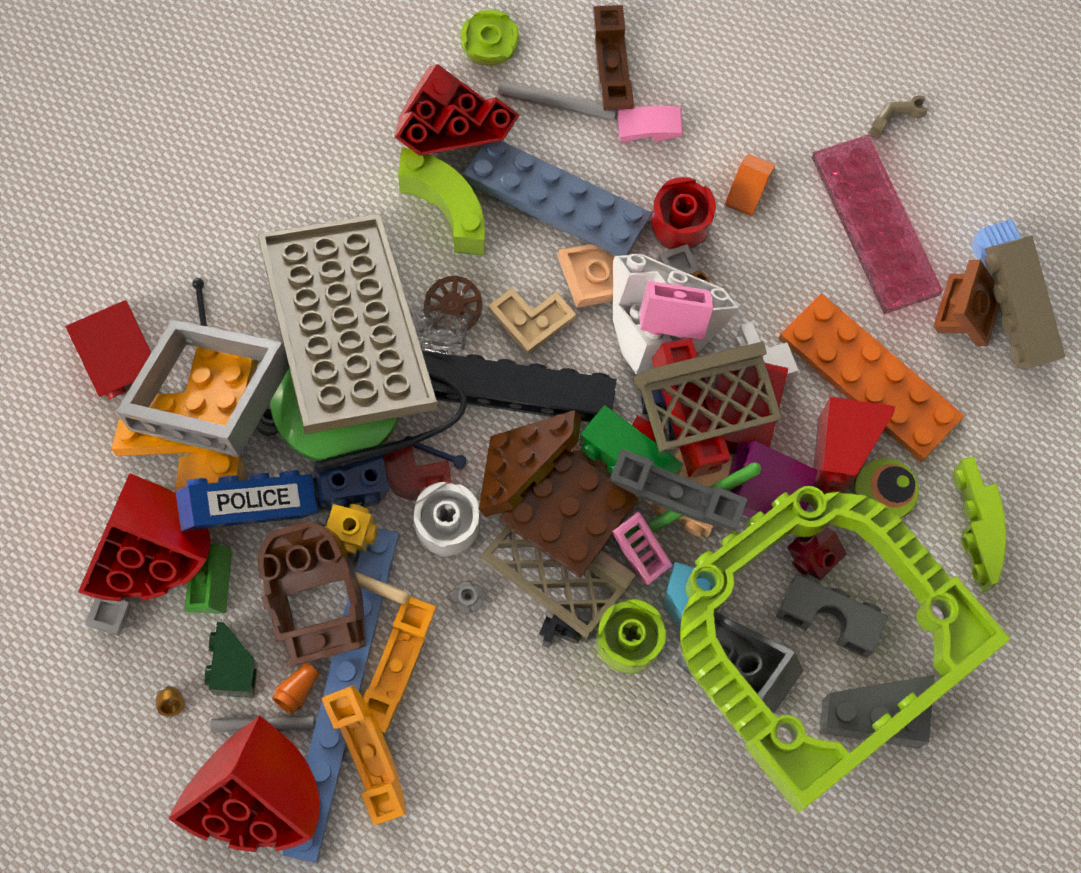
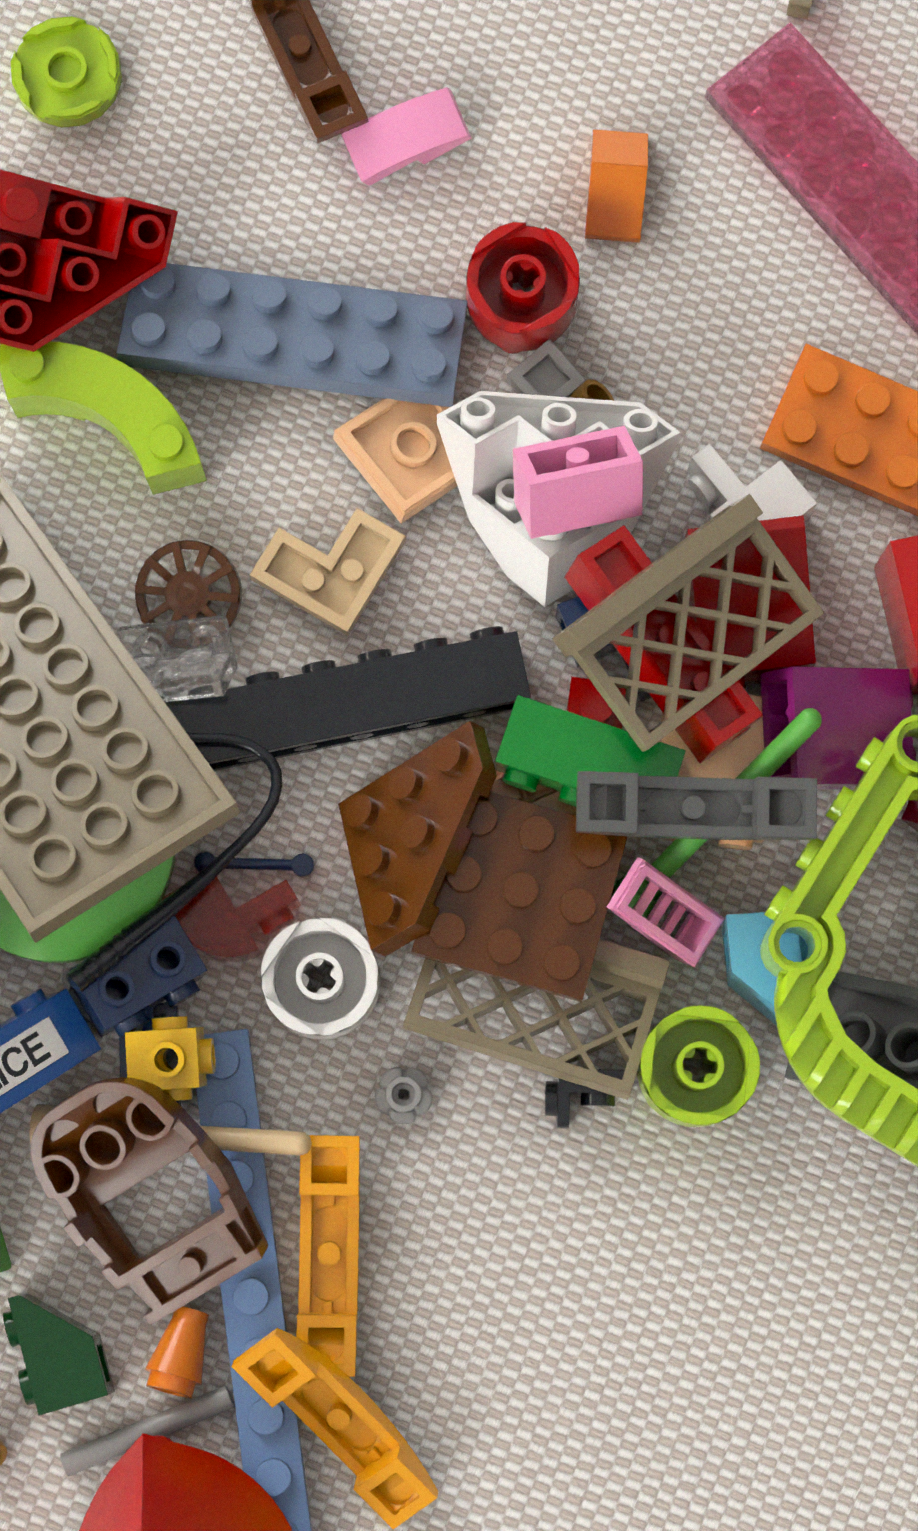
camera: 15 degrees left, 10 degrees up
light grey bar [498,82,616,120] -> none

